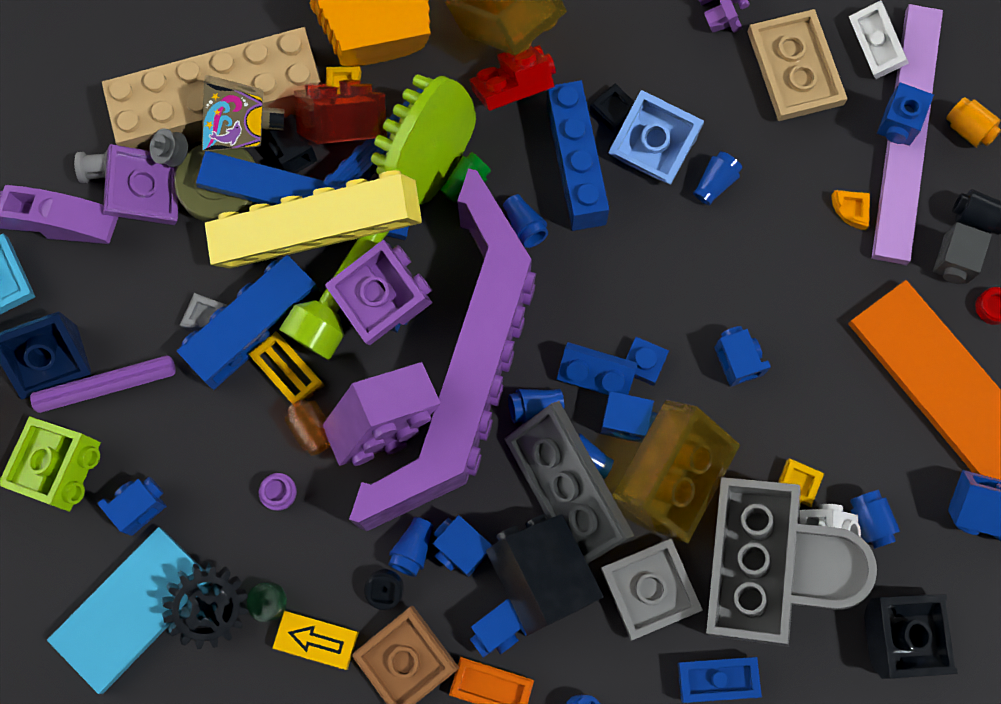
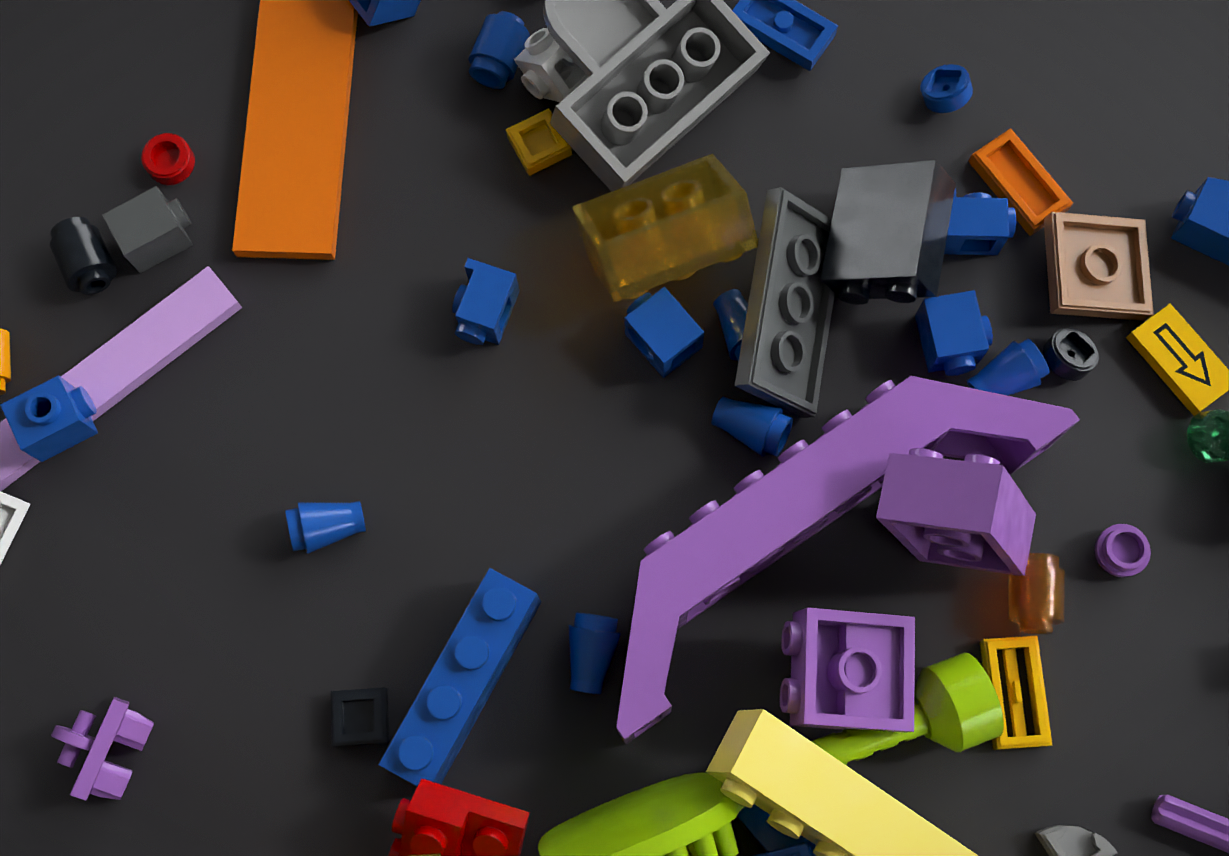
camera: 140 degrees left, 0 degrees up
blue brick [177,254,321,390] -> none
green cone [440,152,491,204] -> none
blue plate [556,342,638,395] -> none
light grey plate [600,539,703,641] -> none
light blue slope [608,90,704,185] -> none
blue plate [626,337,669,386] -> none
tan plate [747,9,847,121] -> none
light orange tile [831,190,870,230] -> none

